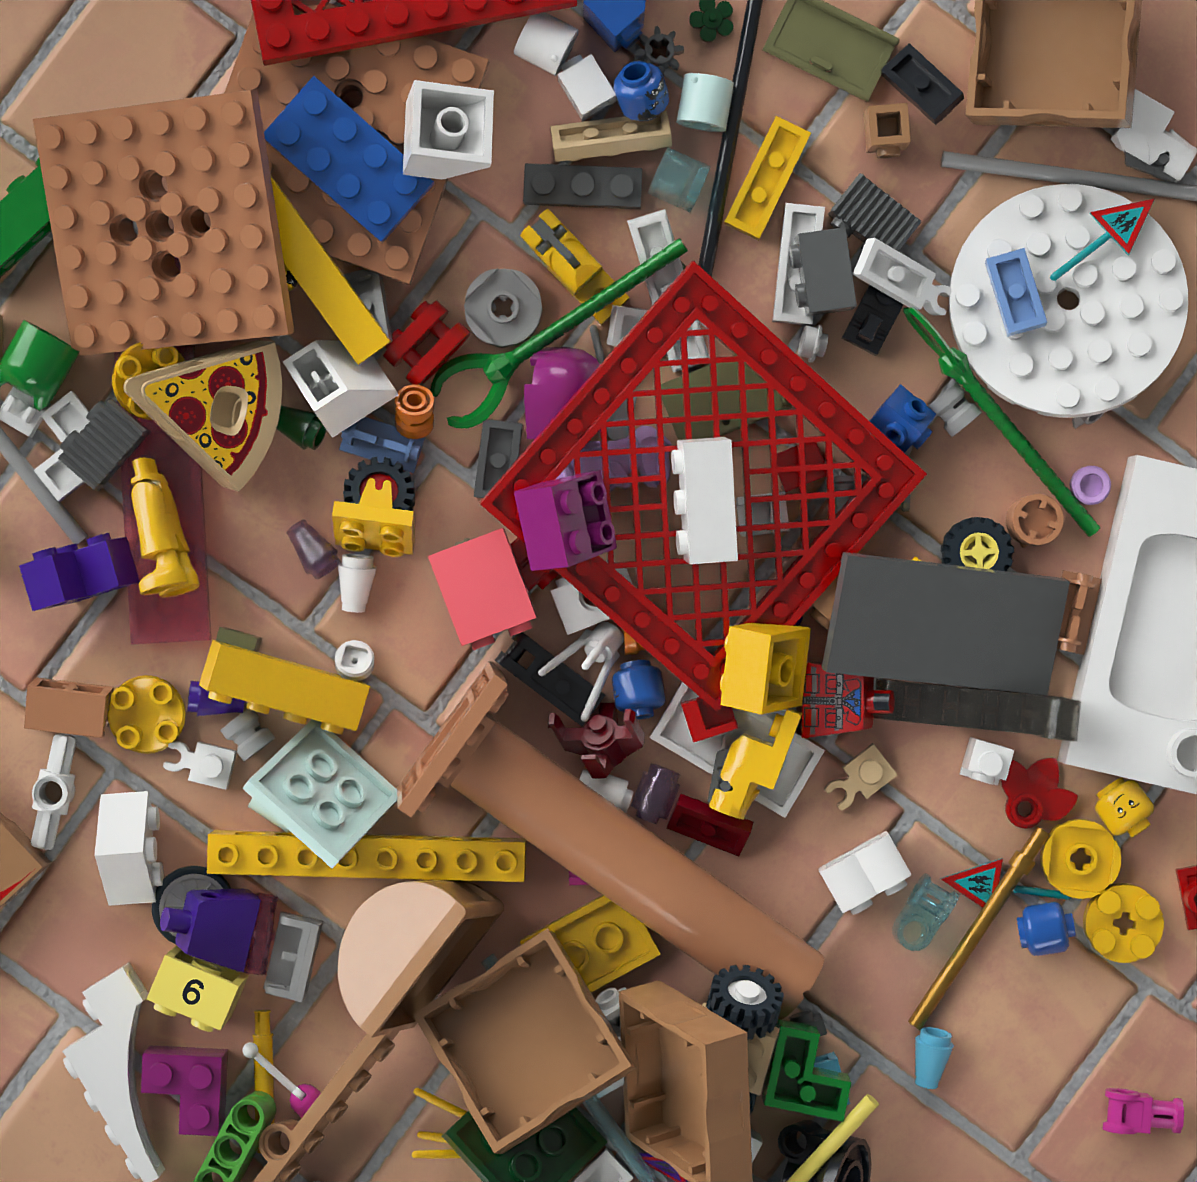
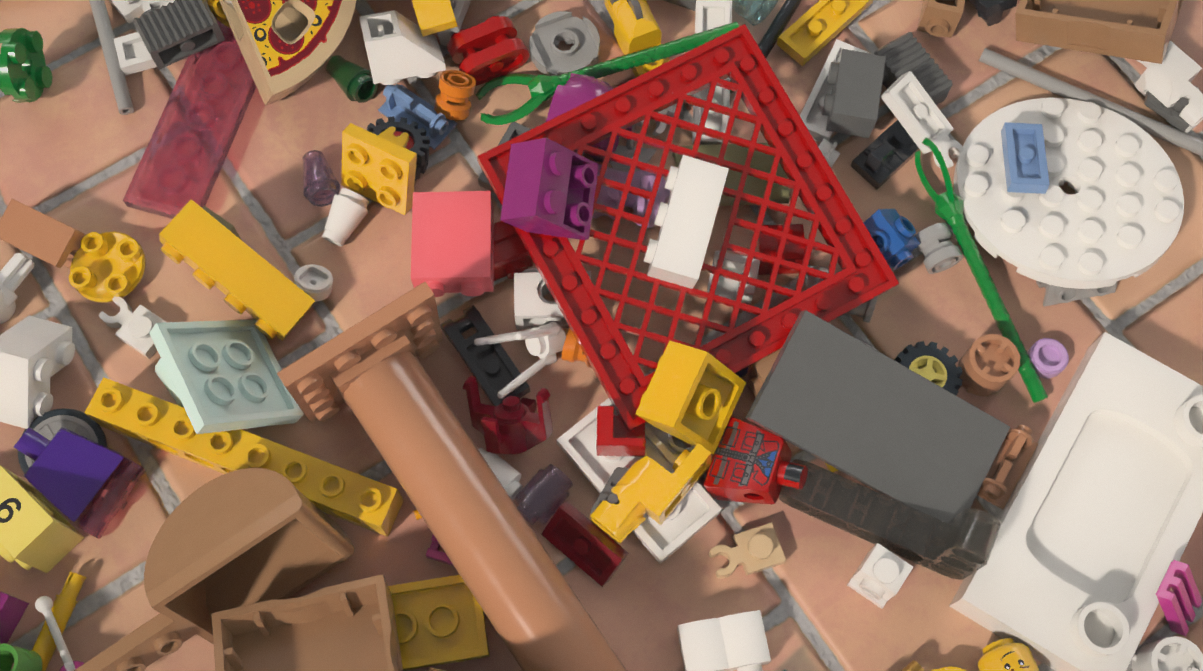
camera: 20 degrees right, 20 degrees down
dark purple brick [19,533,140,611] -> none
yellow piece [130,457,200,598] -> none
dark purple cone [187,679,245,717] -> none
light grey wheel [220,709,275,762] -> none
light grey hinge [263,911,323,1003] -> none
blue head [612,660,666,720] -> none
red plate [1001,757,1078,829] -> none
piece [1050,198,1155,281] -> none

